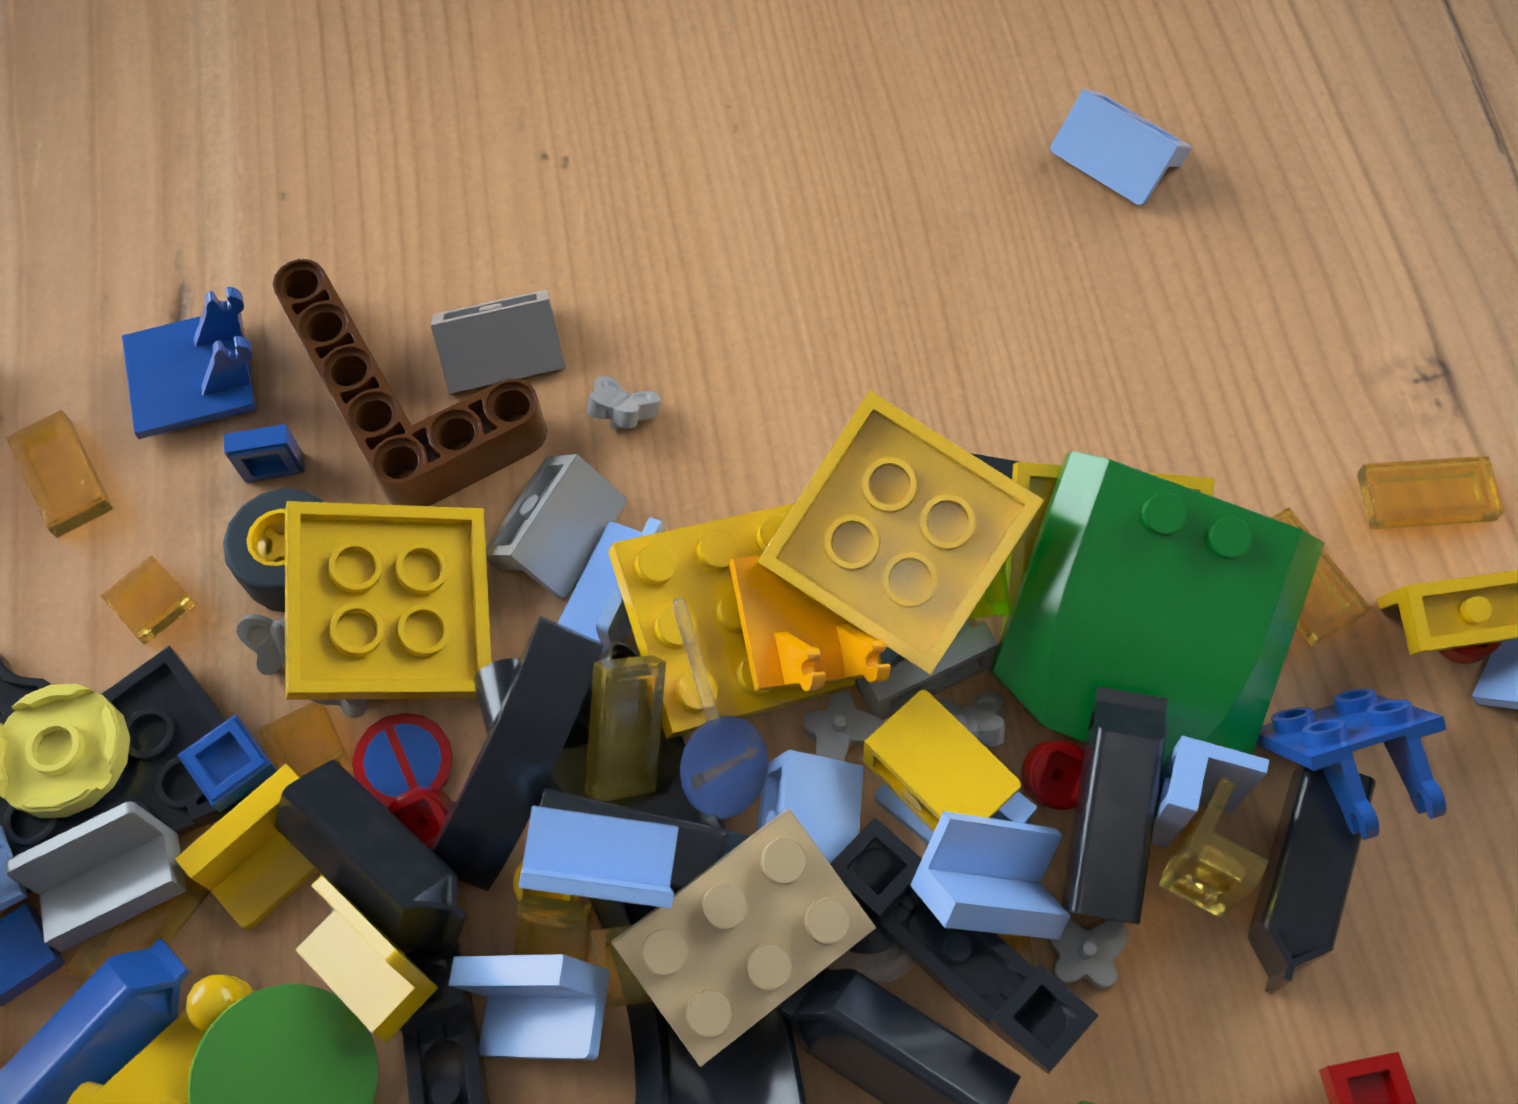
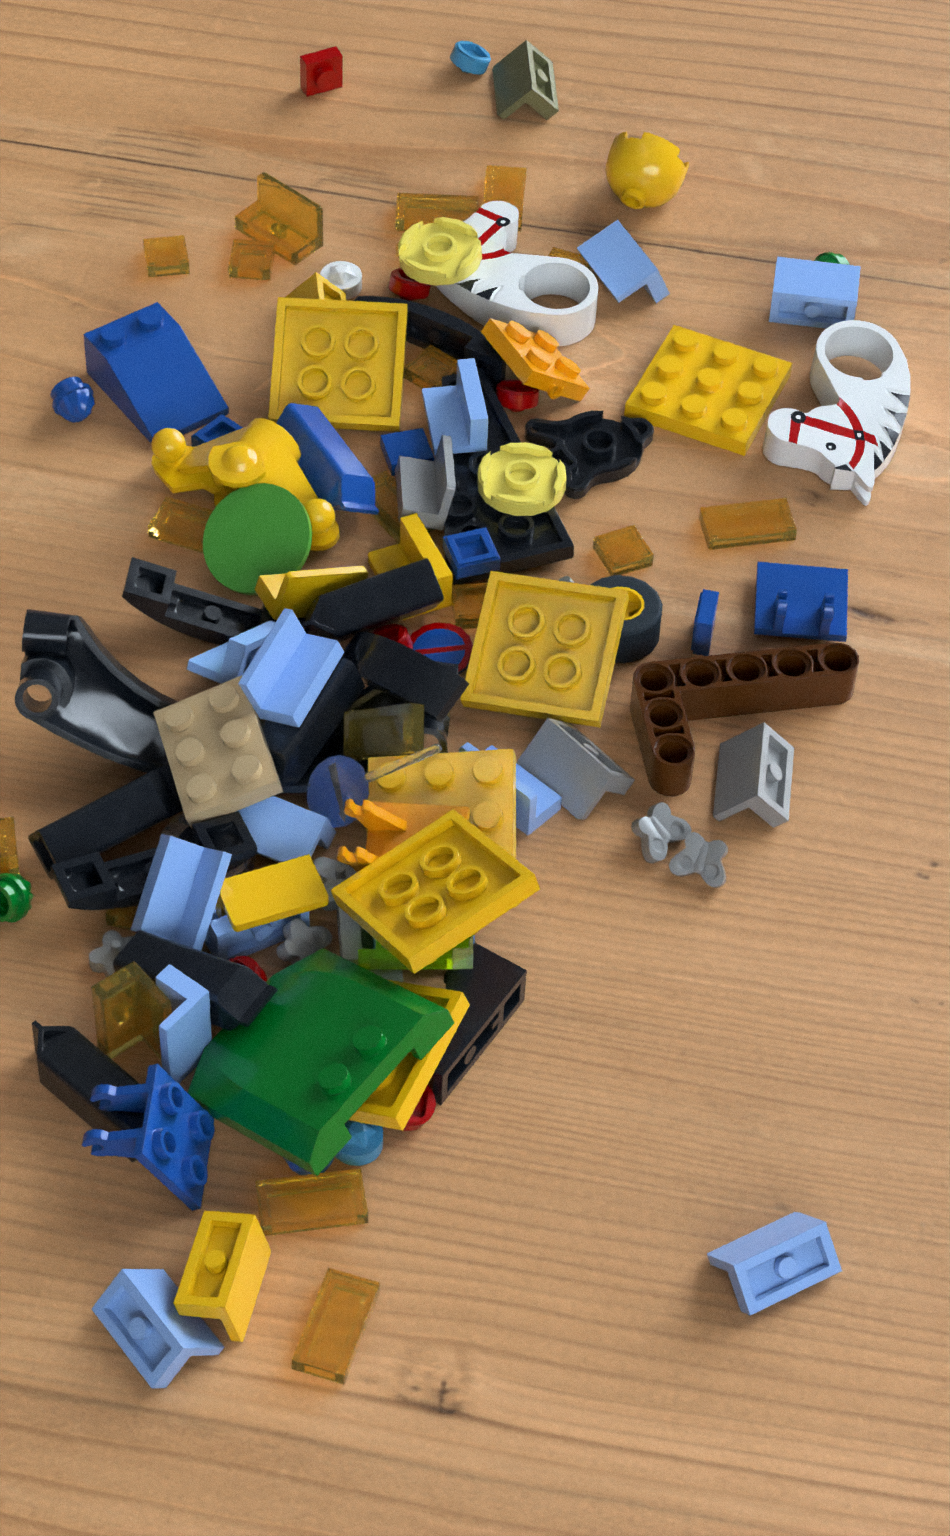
camera: 105 degrees right, 15 degrees down
none -> light grey piece [669,832,728,888]

